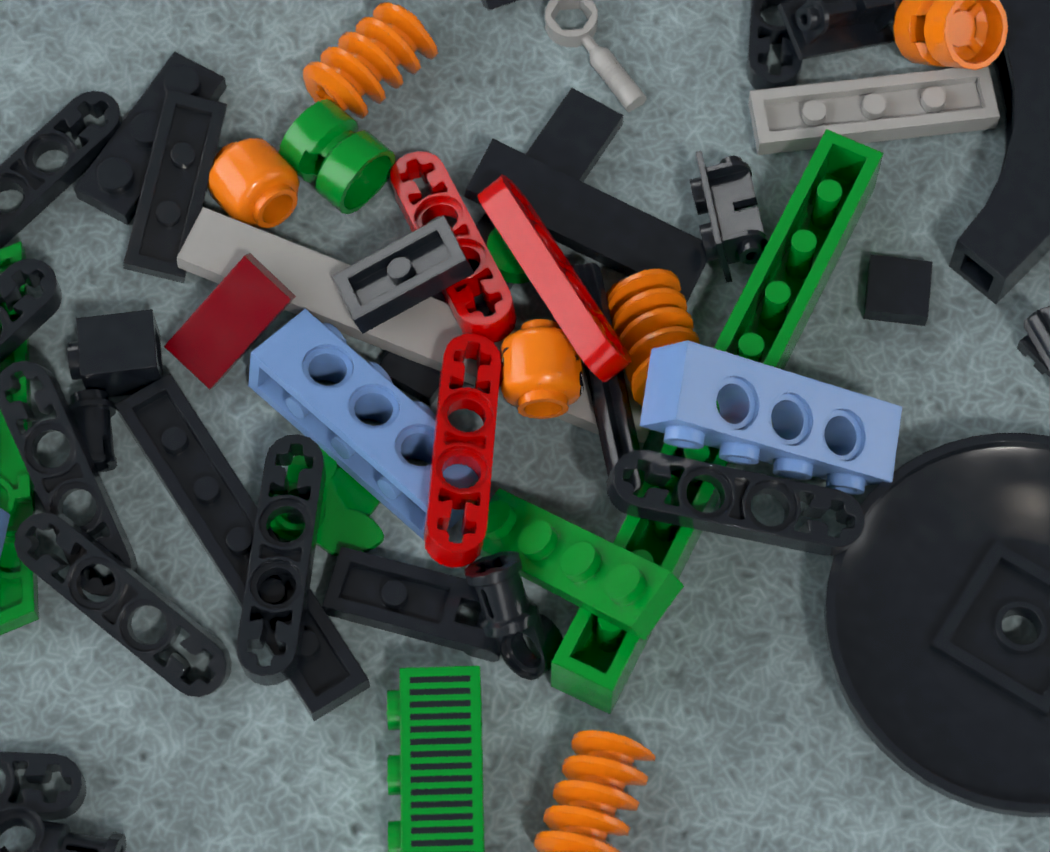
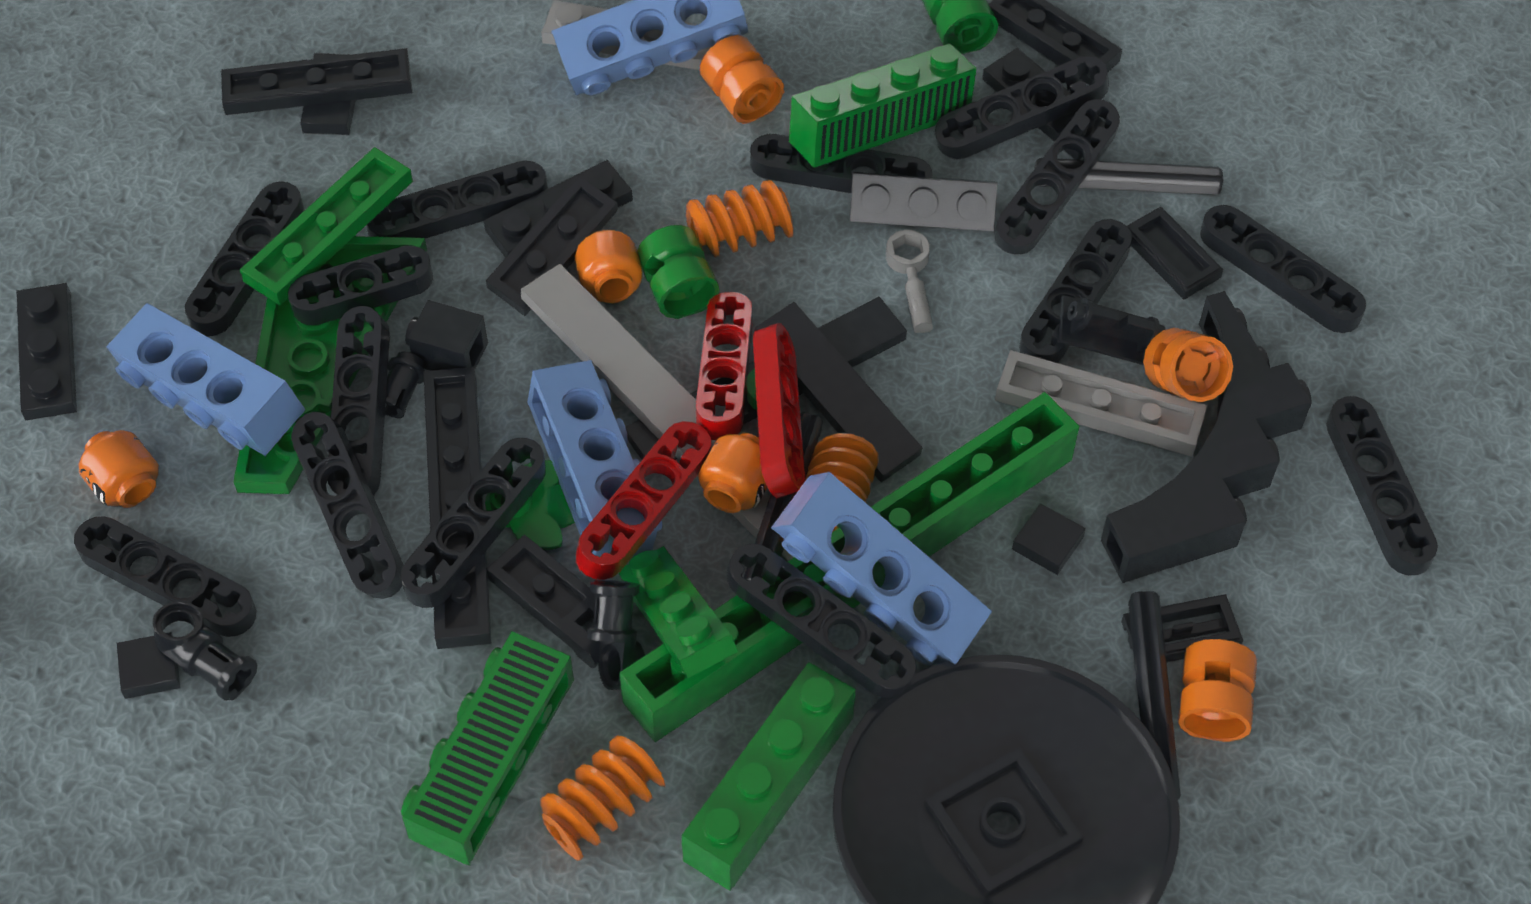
camera: 25 degrees right, 10 degrees down
dark red tile [164,253,296,390] -> none
plate [333,215,474,334] -> none
black hinge [690,151,768,283] -> none
none -> green brick [681,662,856,891]

